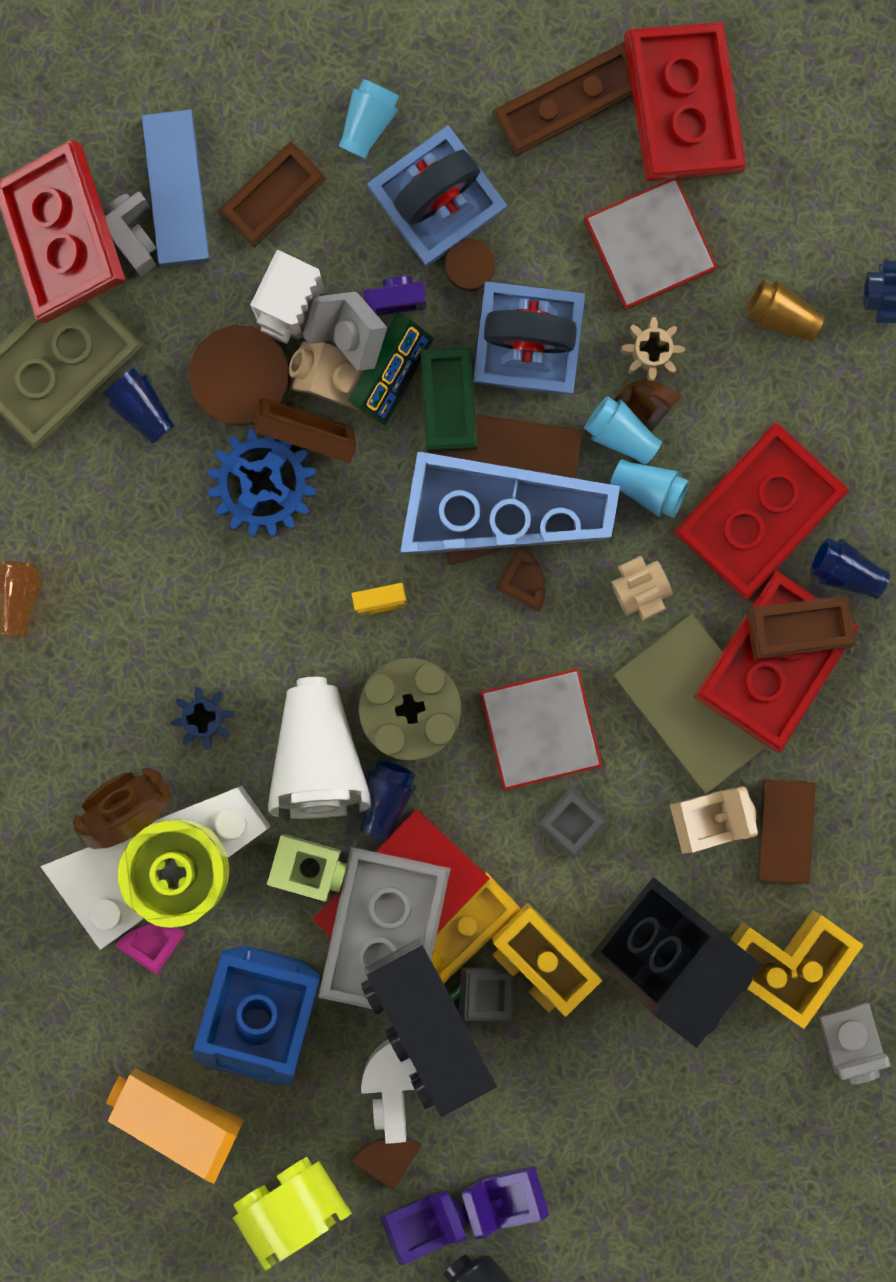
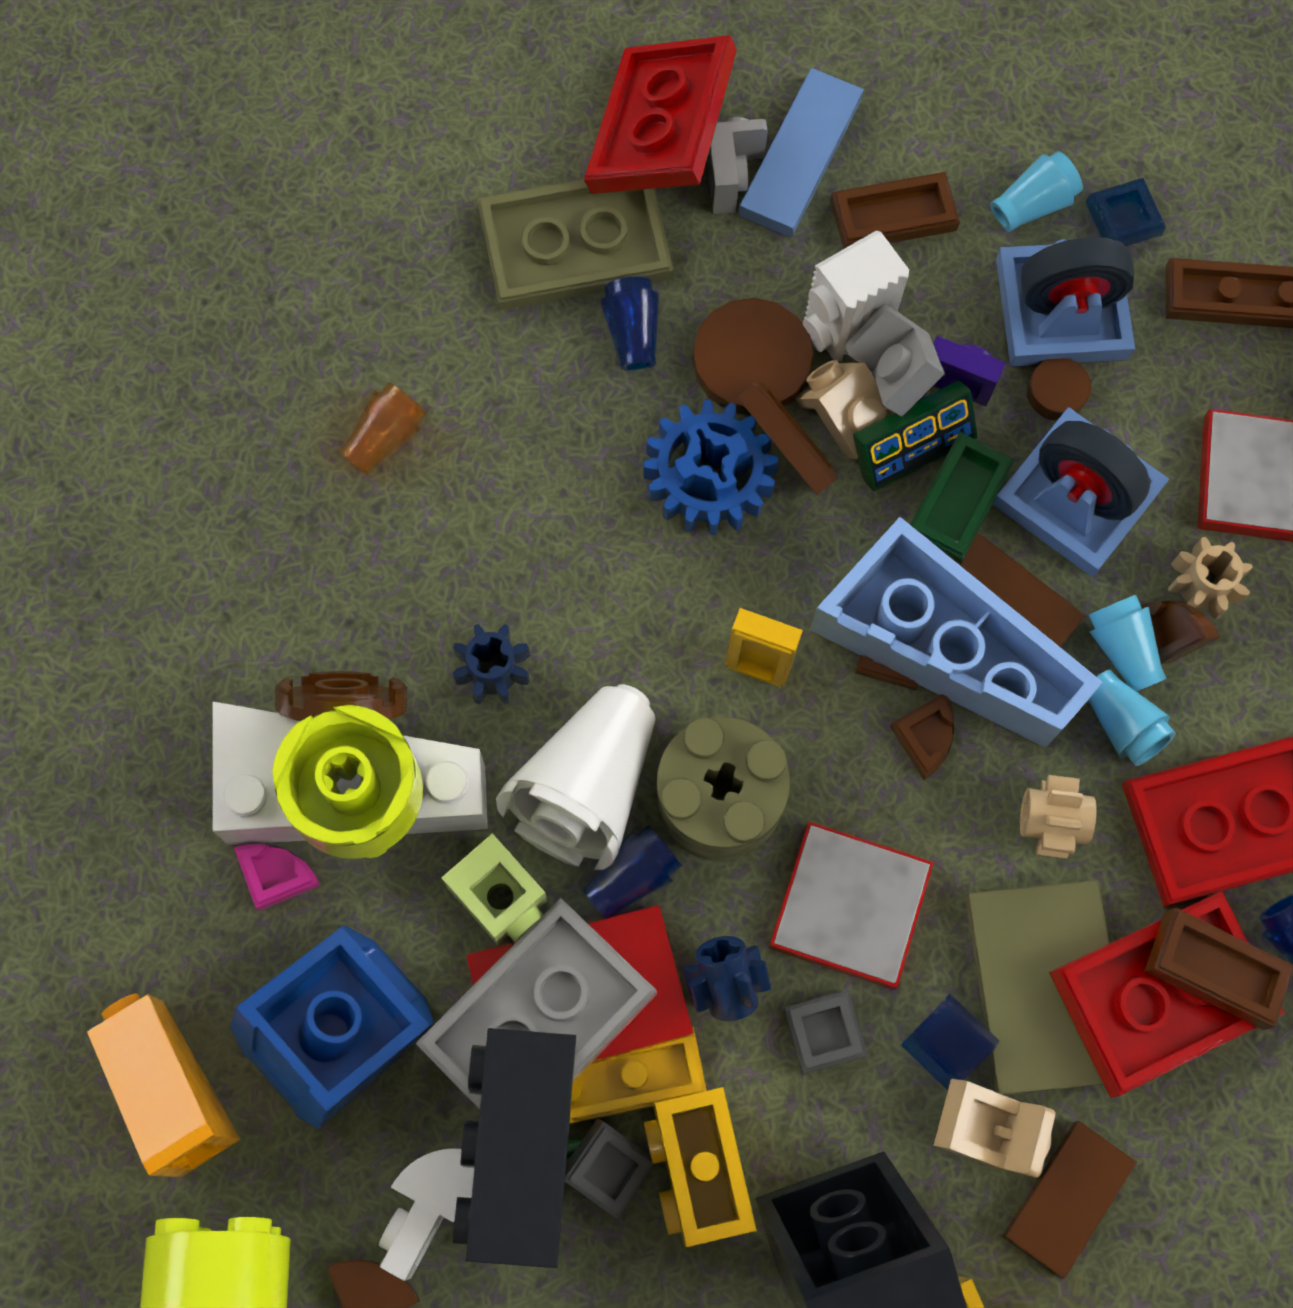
camera: 30 degrees right, 15 degrees down
none -> dark blue gear [683,936,771,1021]
none -> clear blue tile [901,993,999,1090]
none -> clear blue tile [1085,178,1166,246]

